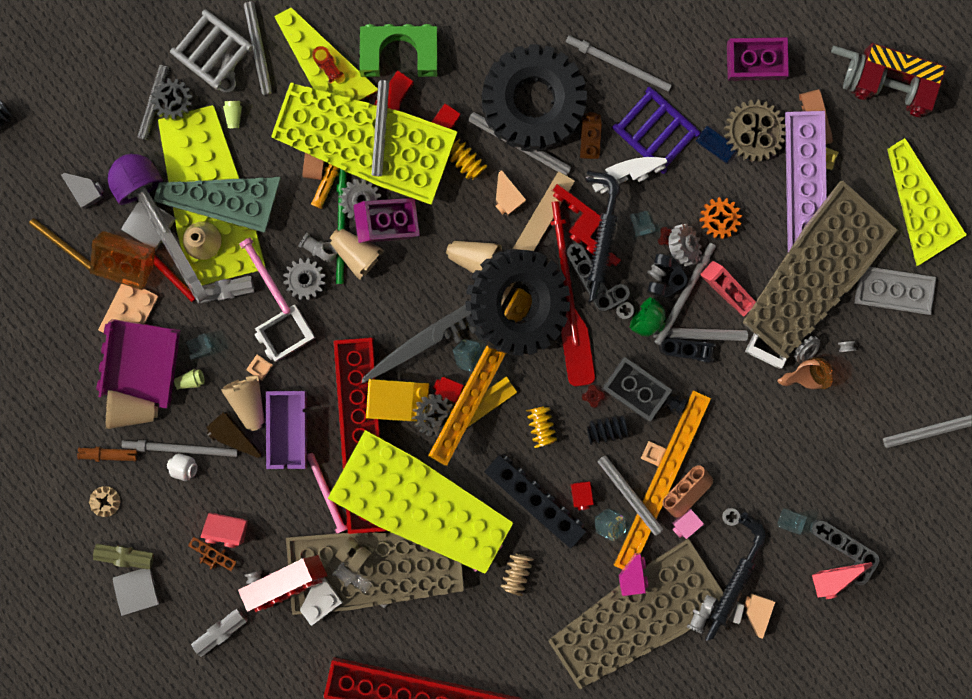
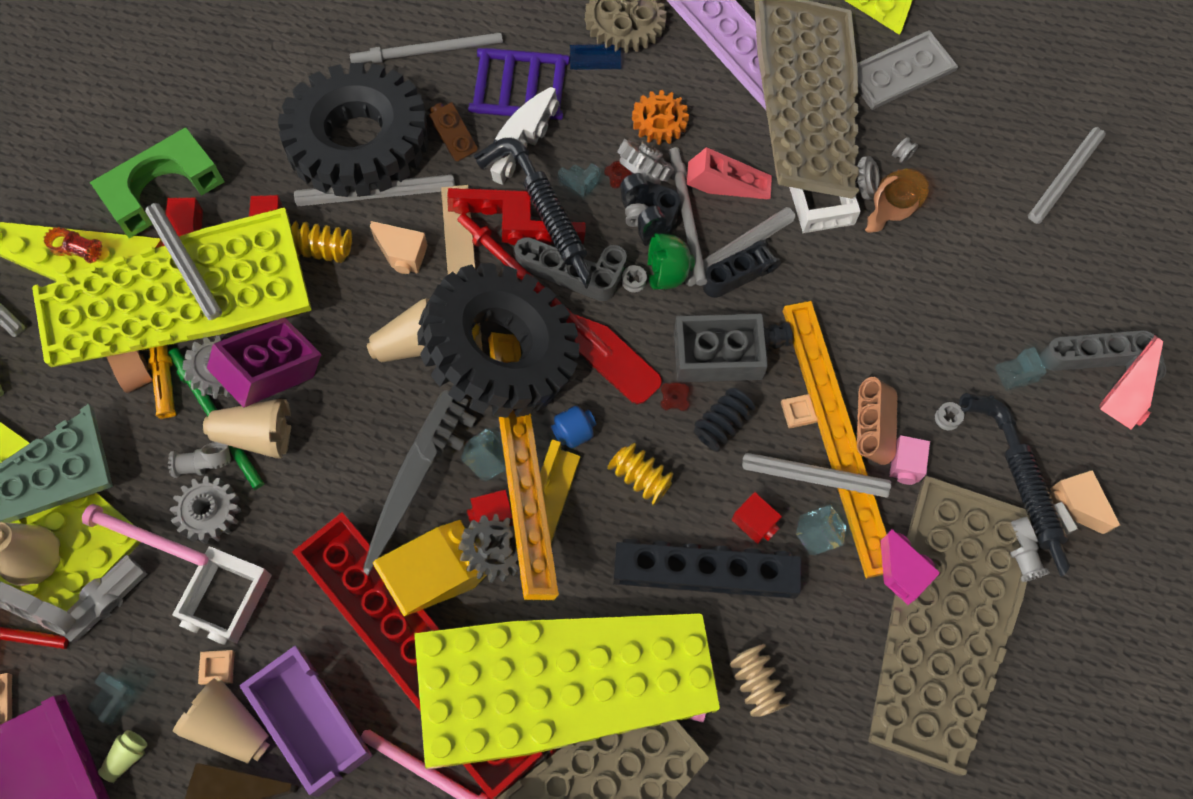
camera: 40 degrees left, 20 degrees down
none -> blue head [551,406,597,448]

